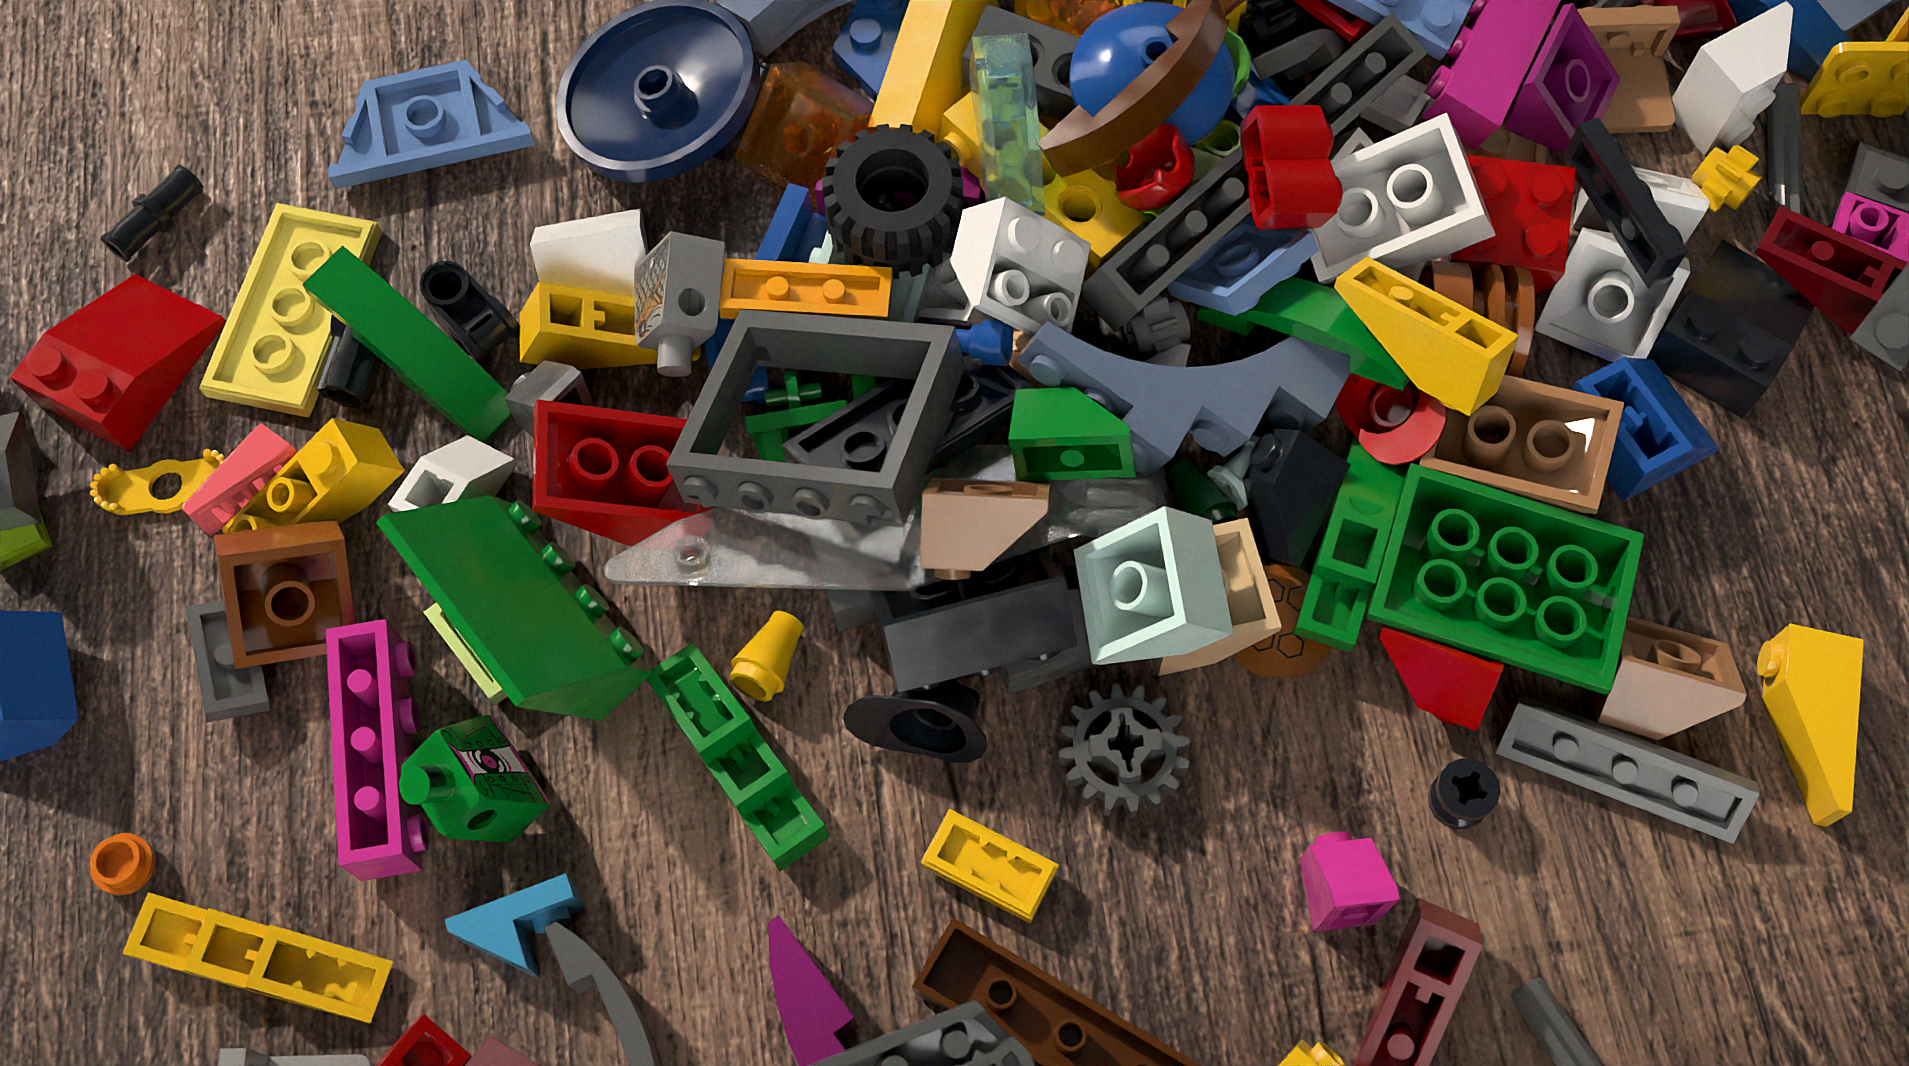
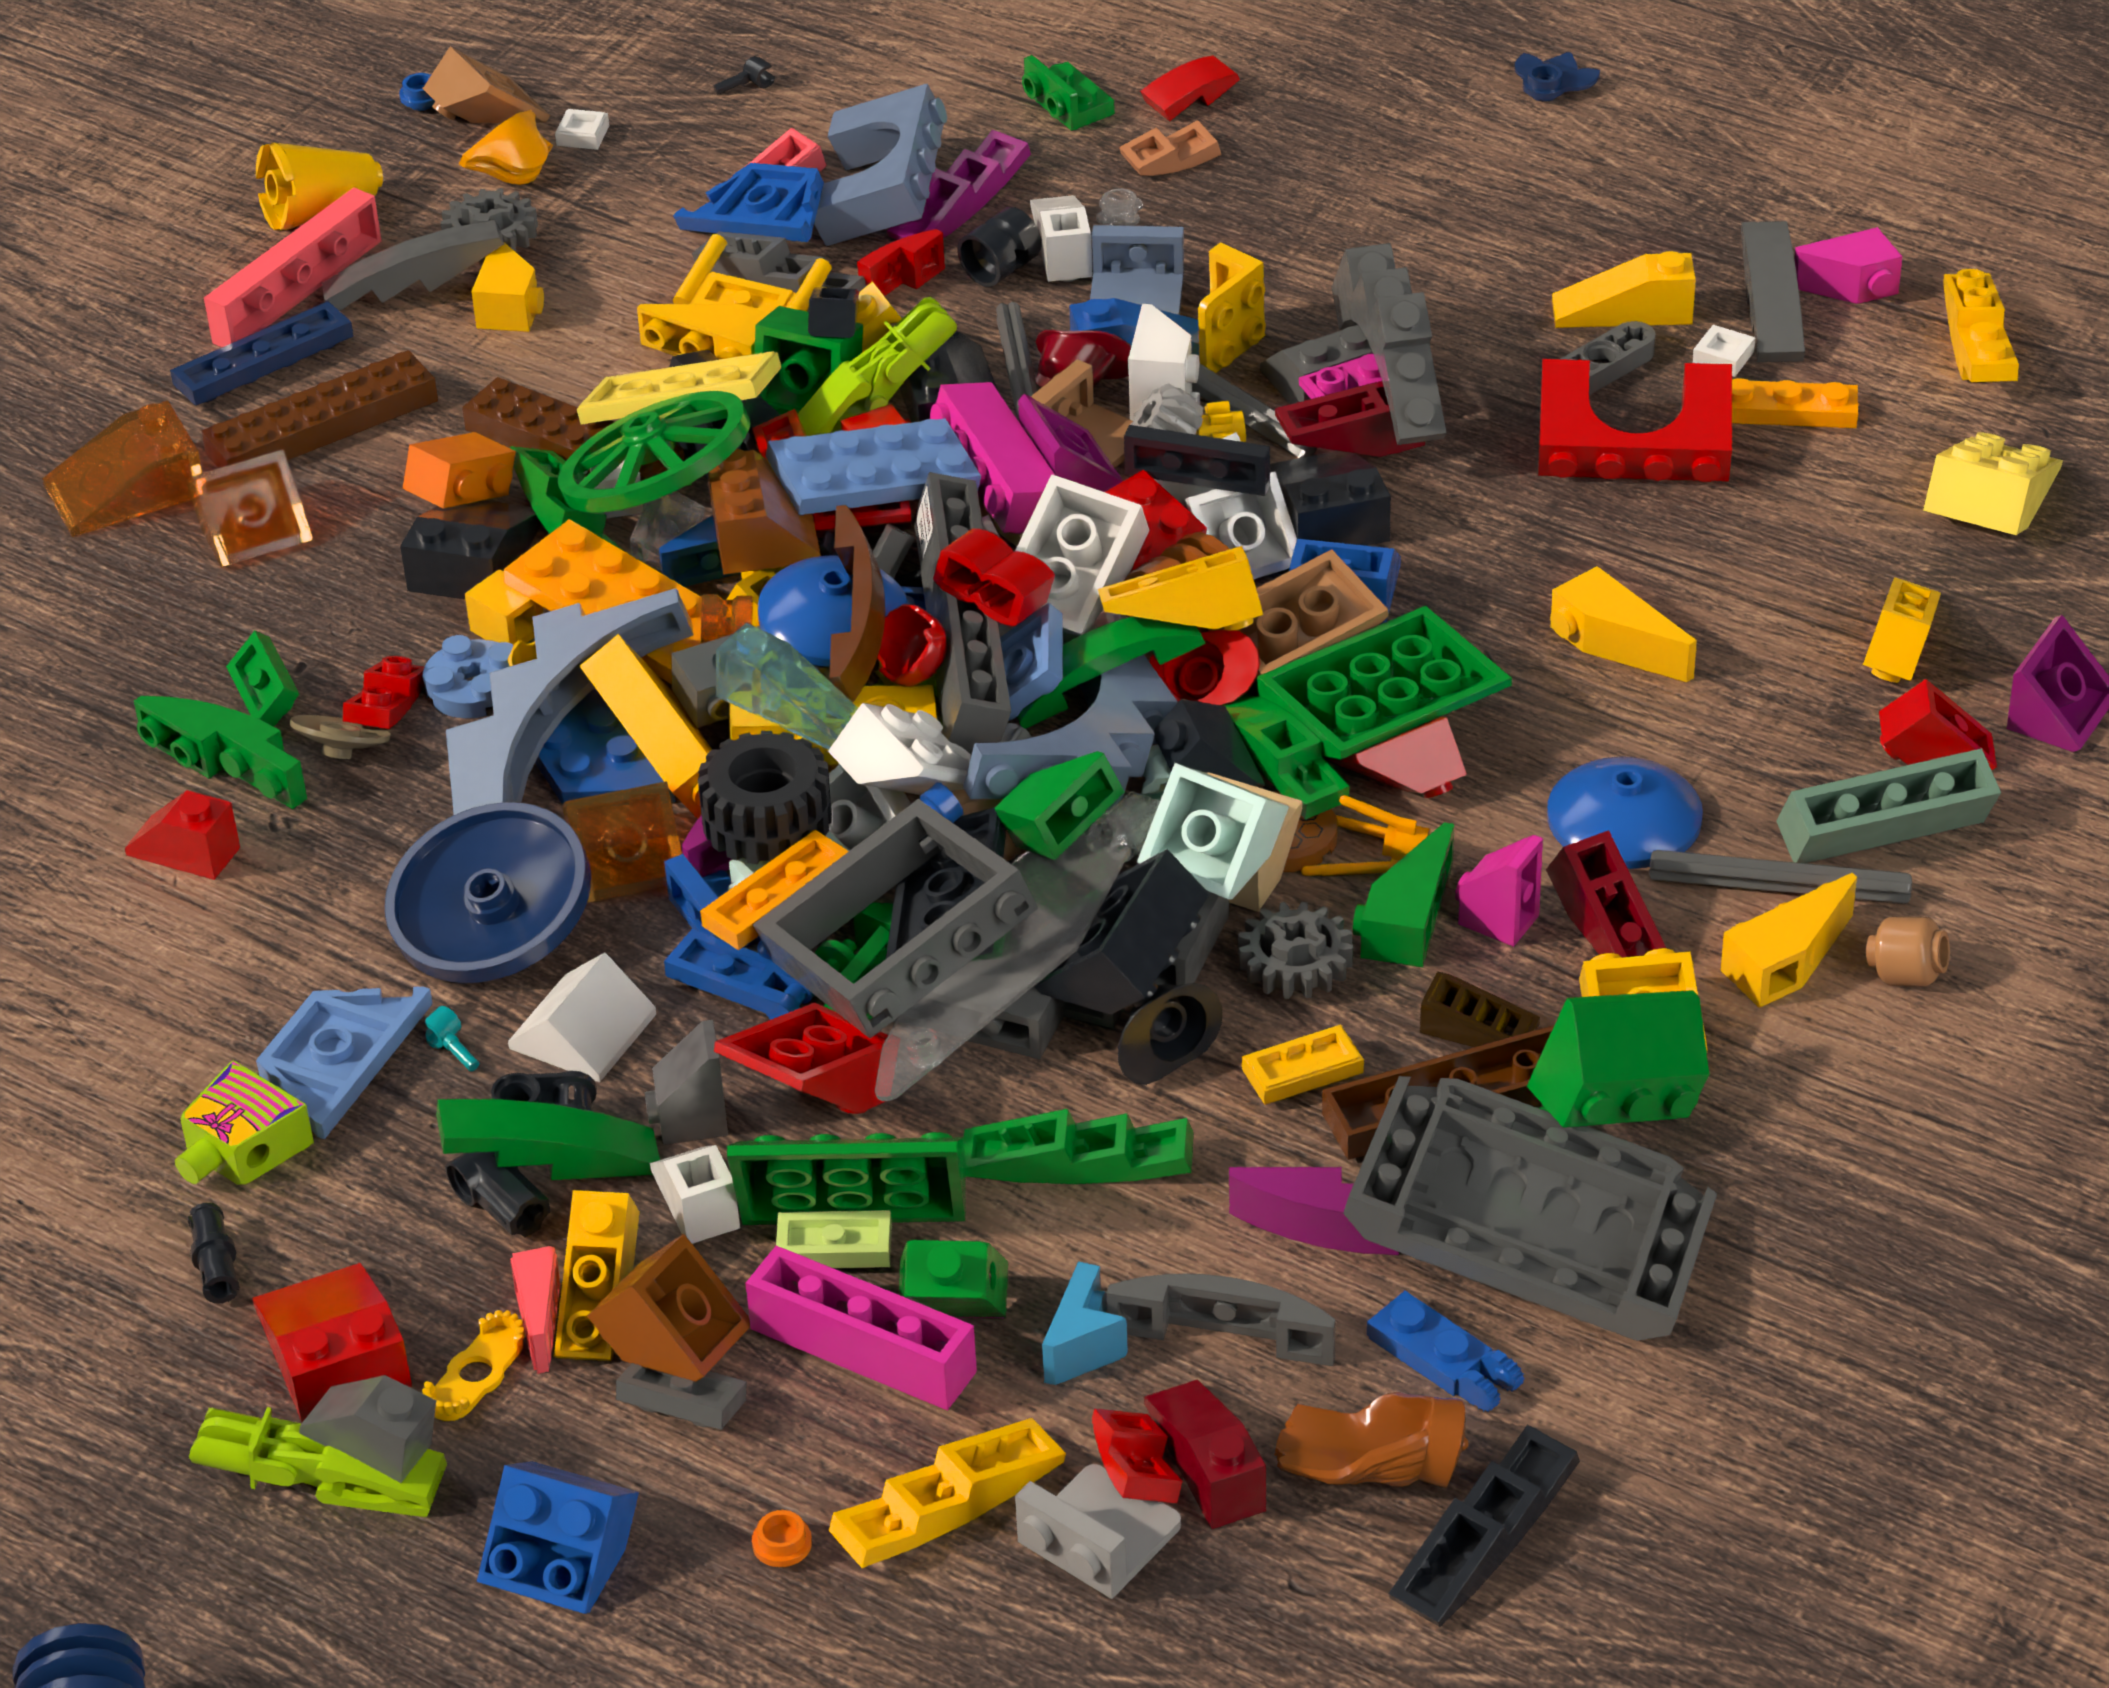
camera: 50 degrees left, 25 degrees down
light yellow tile [199,203,382,418] -> none
yellow slope [519,282,701,370] -> none
light grey torso [634,231,724,377] -> none
yellow cone [729,611,804,702] -> none
medium nougat slope [920,477,1051,580] -> none
black wheel [1428,758,1501,830] -> none
dark grey plate [1495,693,1760,844] -> none
medium nougat slope [1593,616,1747,740] -> none
none -> lime torso [175,1060,314,1185]
none -> teal hand [425,1006,480,1072]
none -> light grey gear [1130,383,1203,435]
none -> light orange plant [1301,795,1431,876]
none -> green slope [1353,822,1455,968]
none -> dark brown slope [1420,971,1540,1047]
none -> blue dish [1547,756,1703,869]

